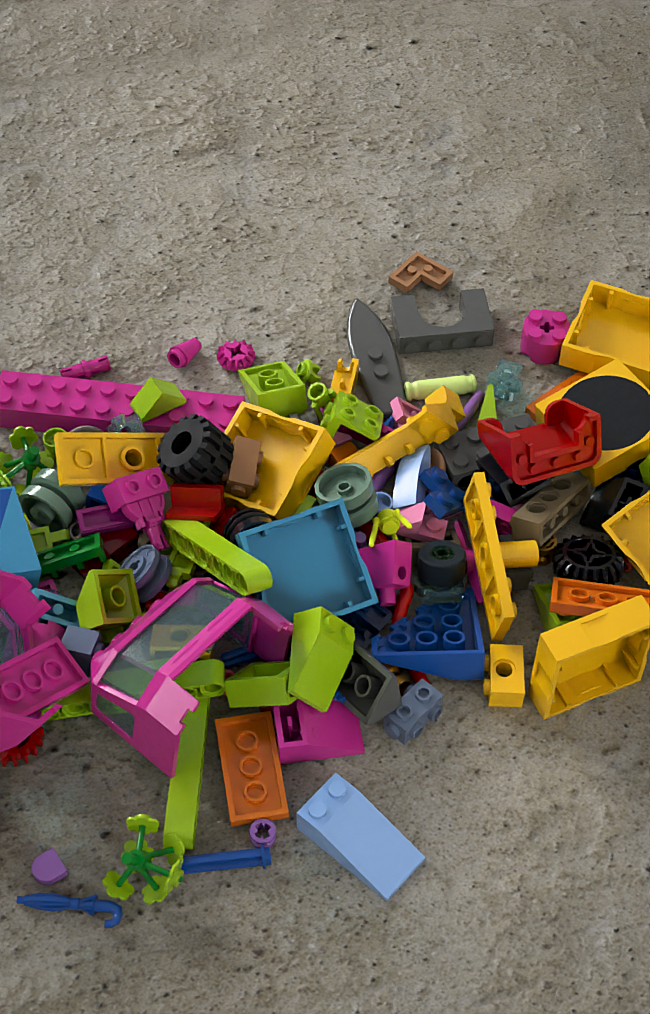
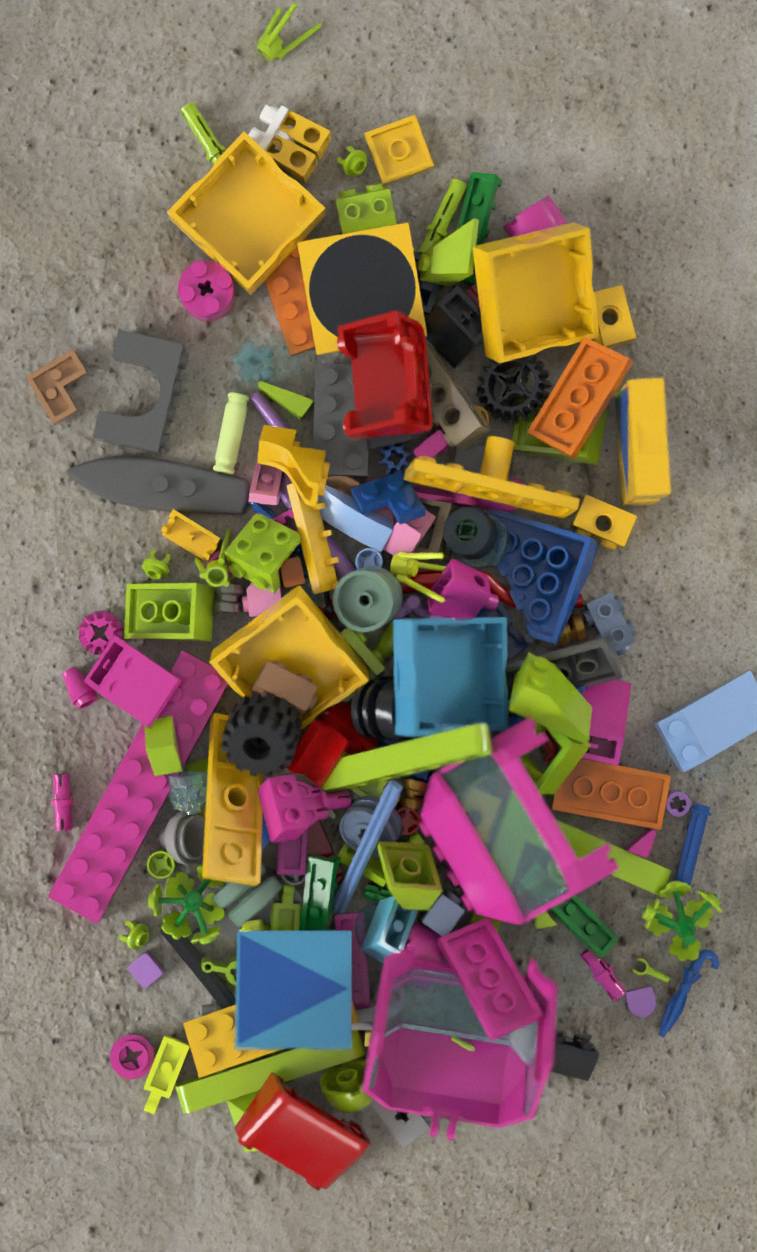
camera: 70 degrees left, 35 degrees up
none -> dark pink slope [84,635,181,728]
none -> medium blue axle [333,780,403,914]
none -> green hinge [520,860,620,960]
none -> lime slope [529,897,557,929]
none -> dark pink pin [580,949,626,1001]
none -> dark pink slope [624,828,657,858]
none -> lime hand [633,958,670,983]

